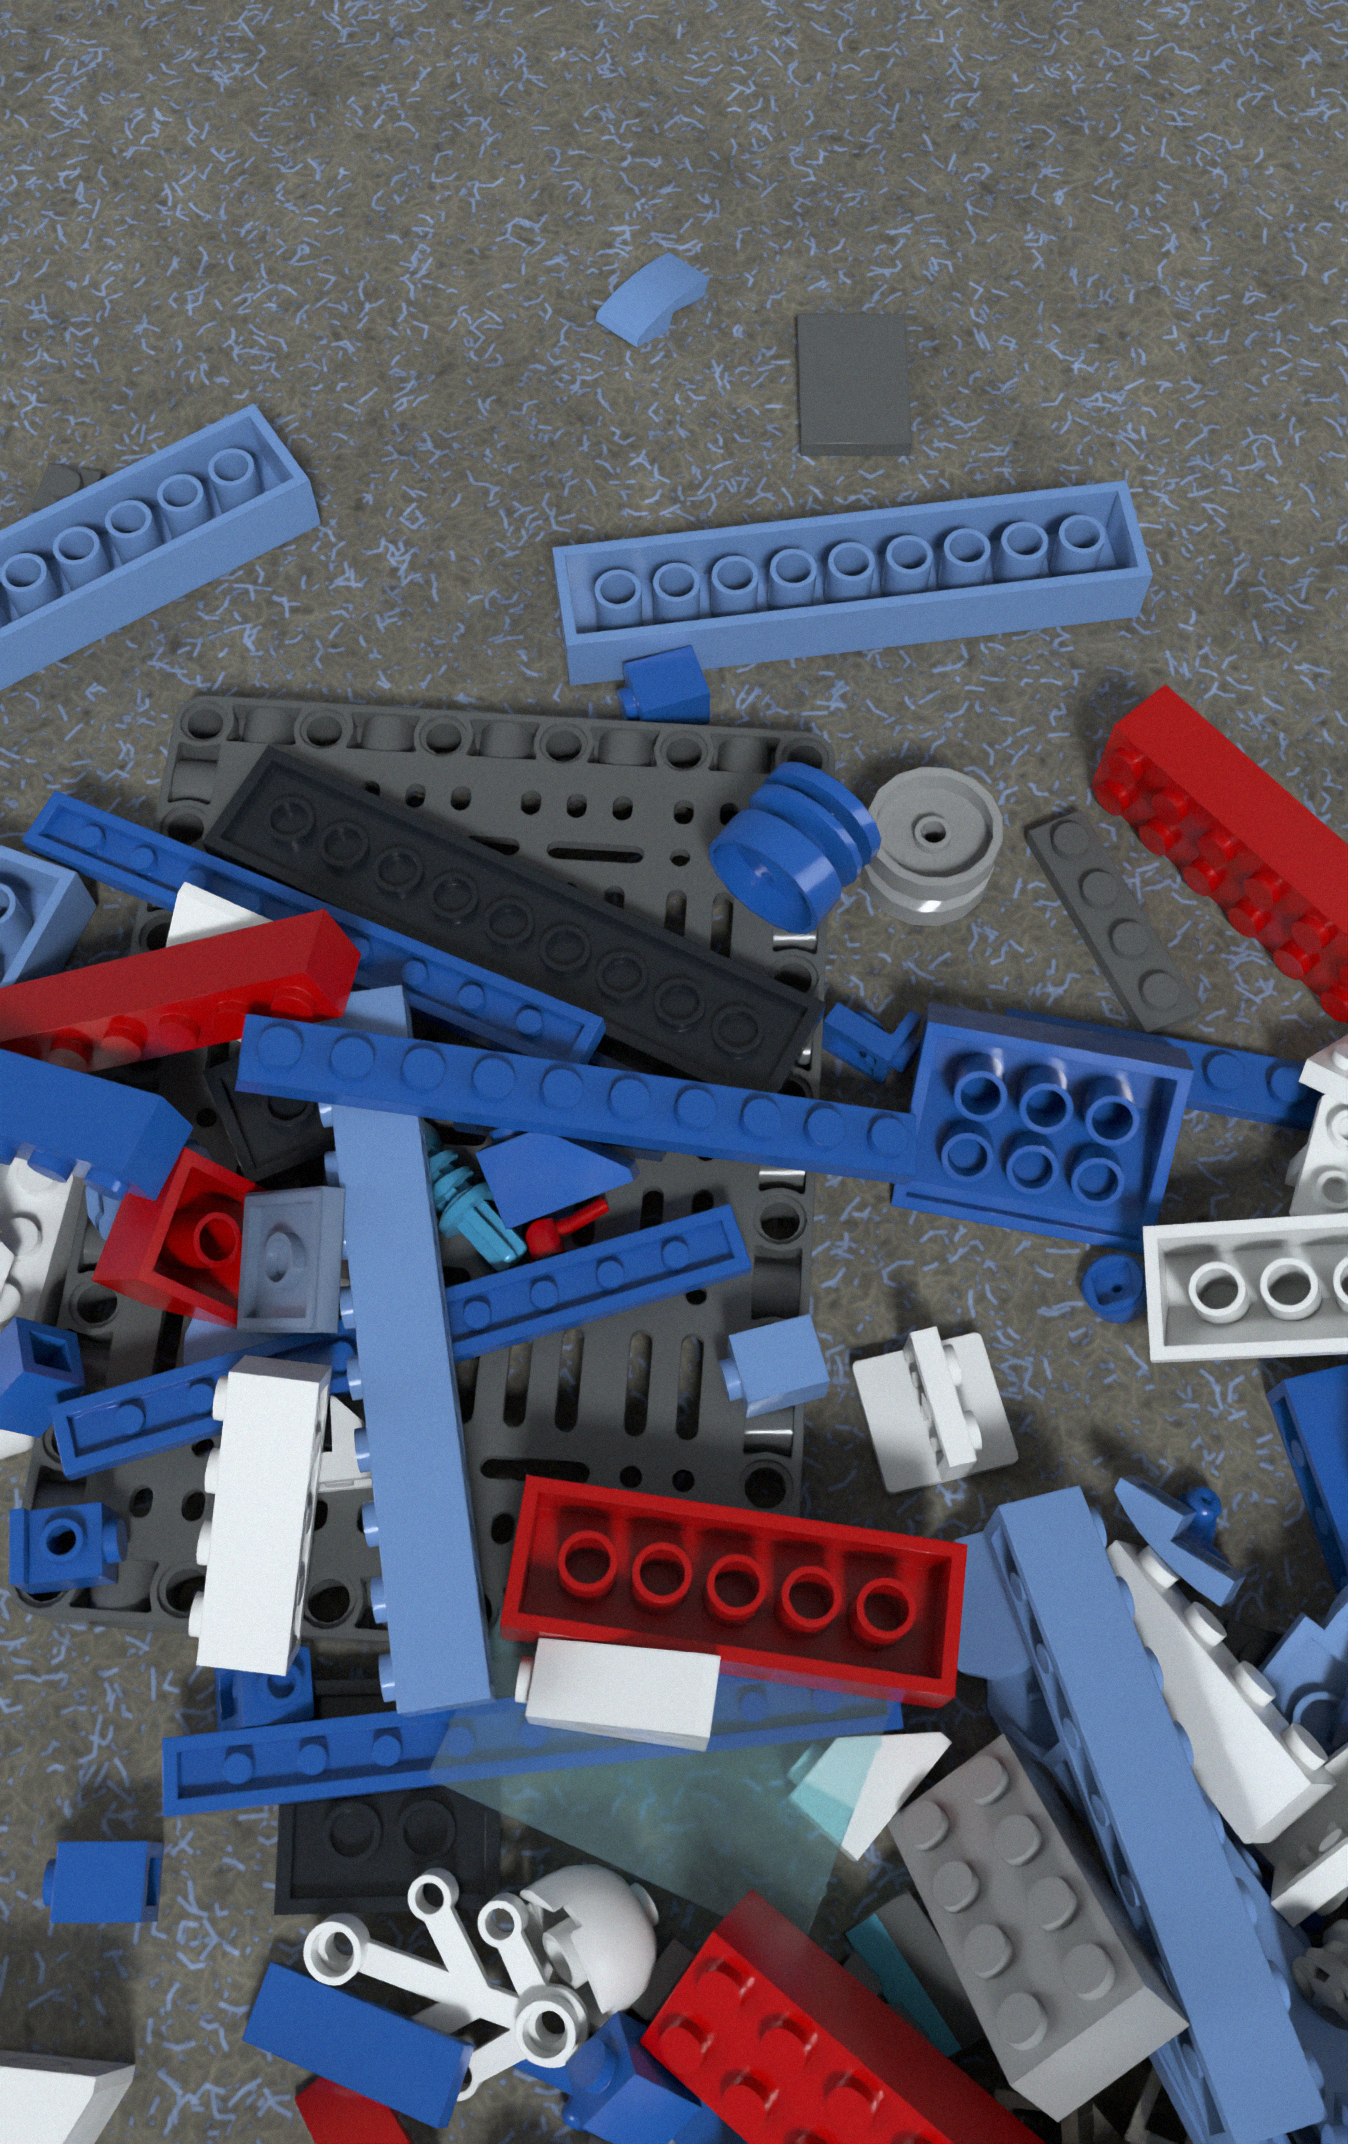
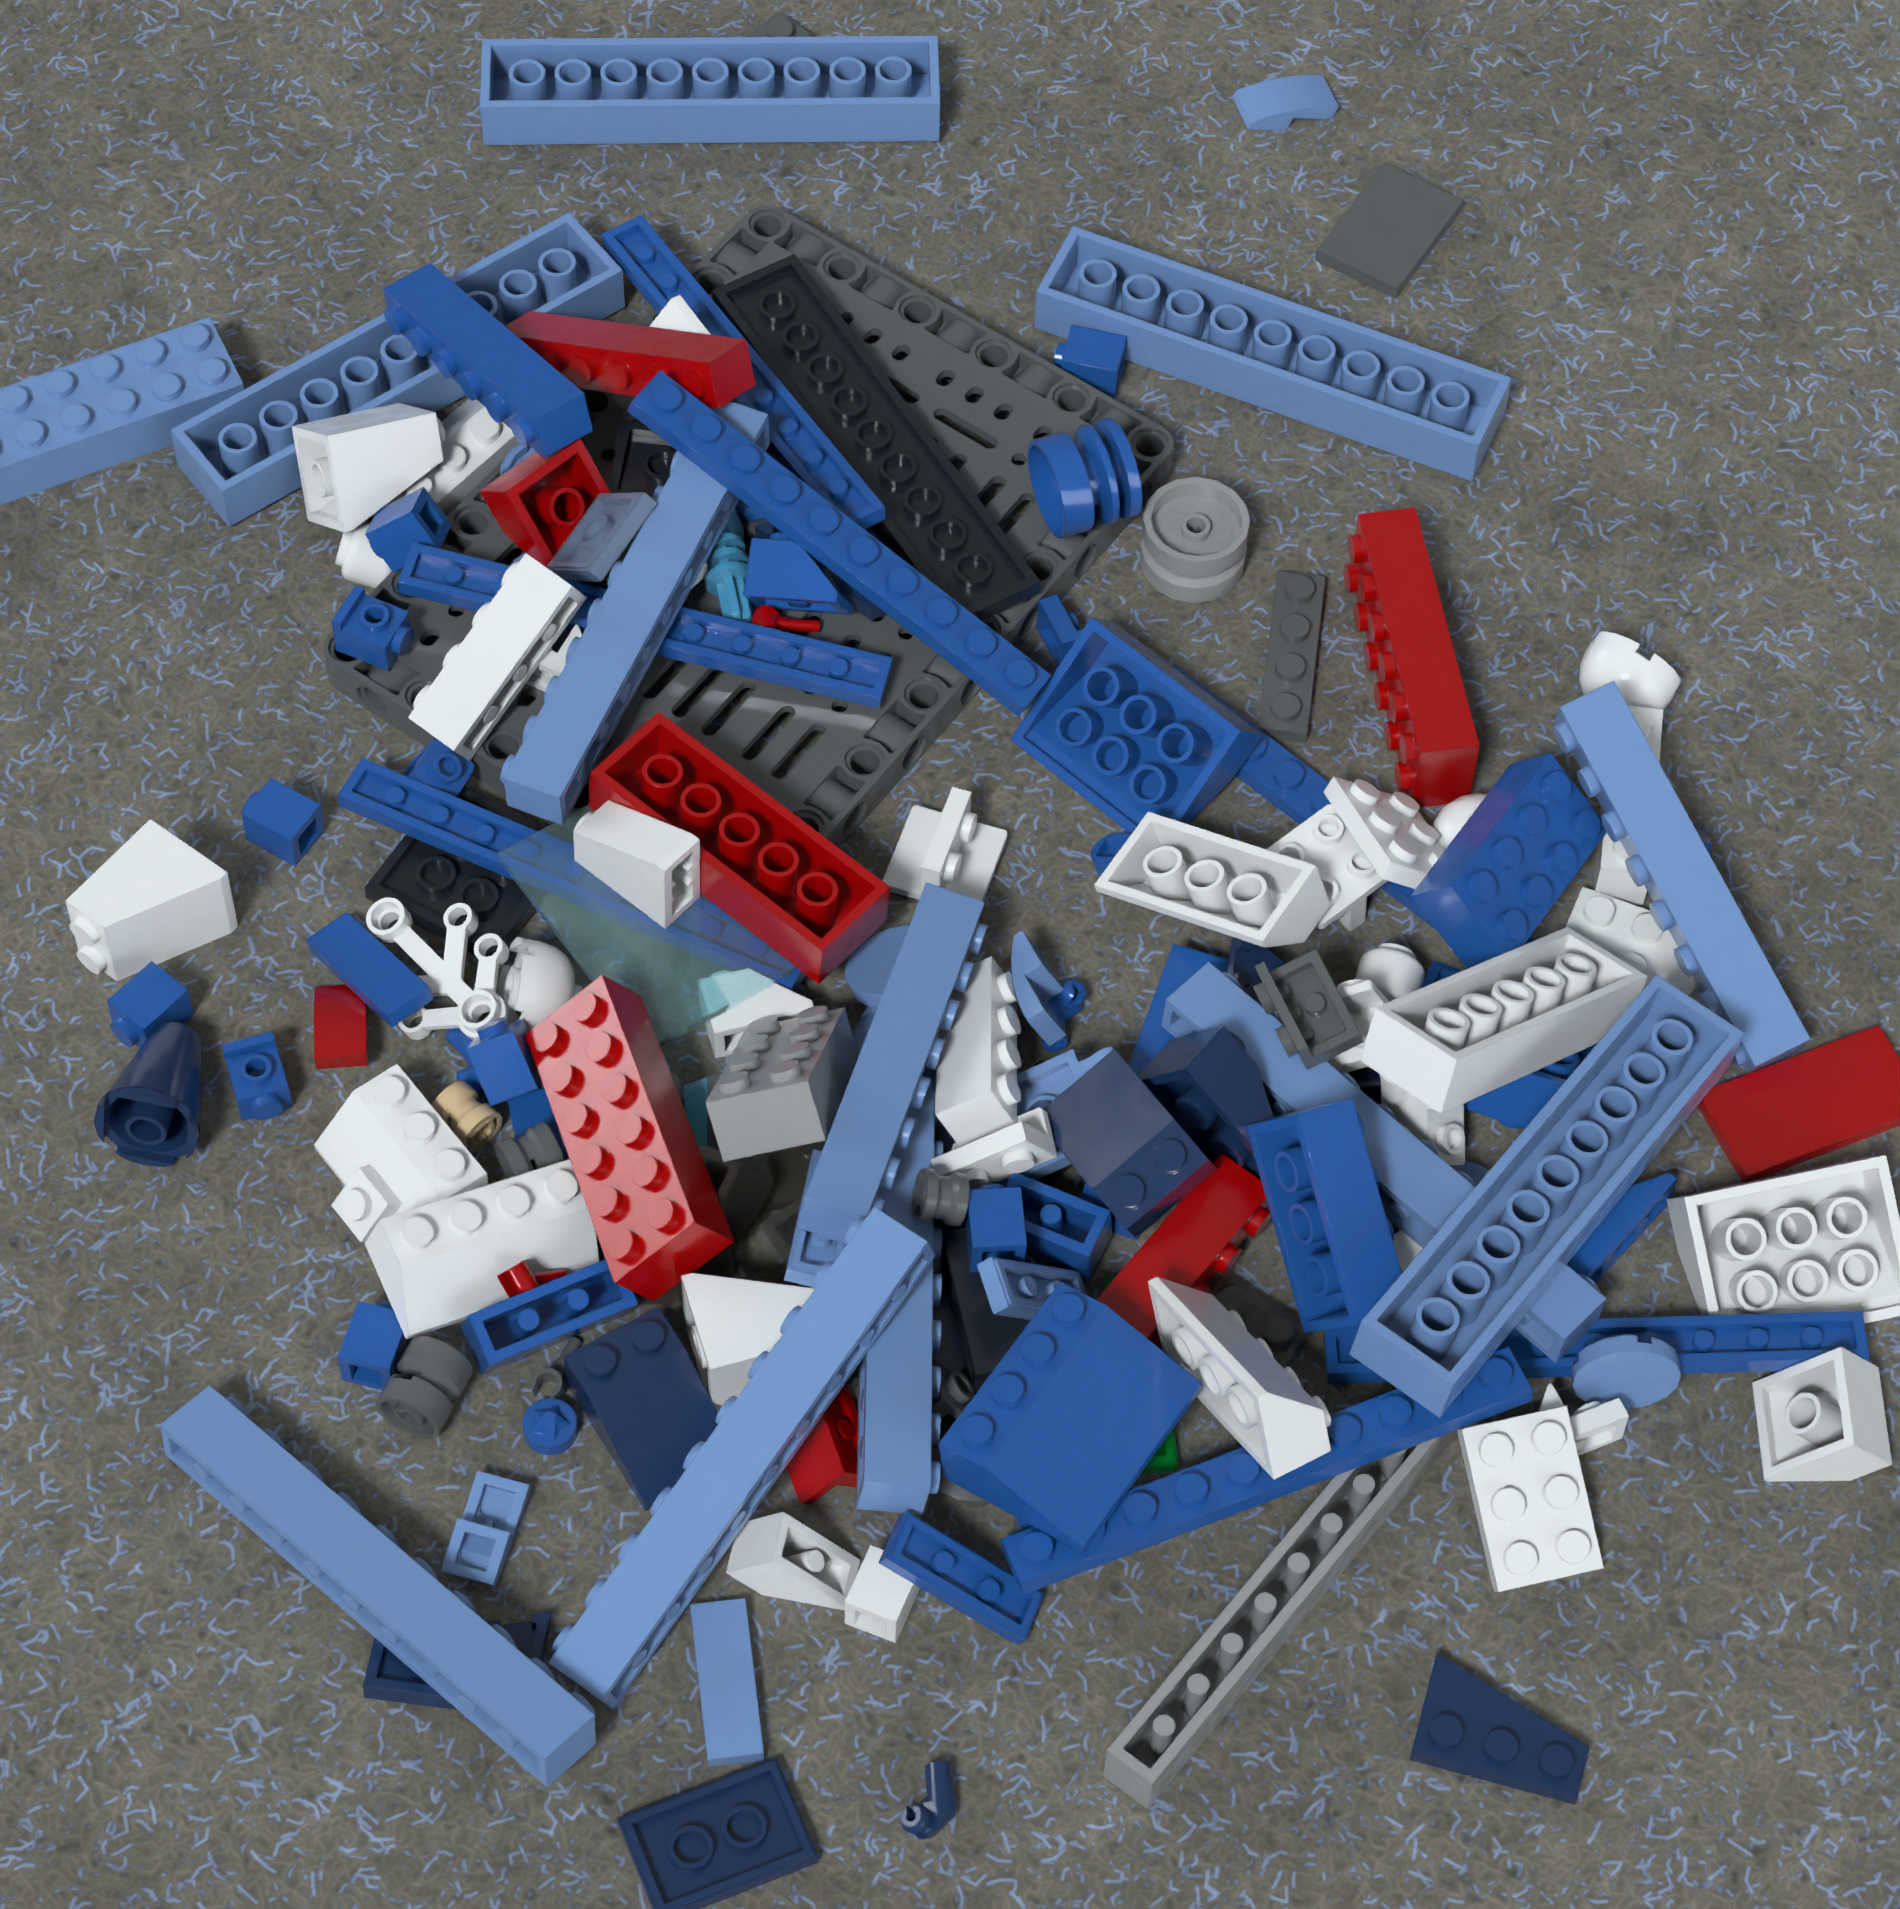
camera: 30 degrees right, 10 degrees down
medium blue brick [718,1314,830,1418] -> none

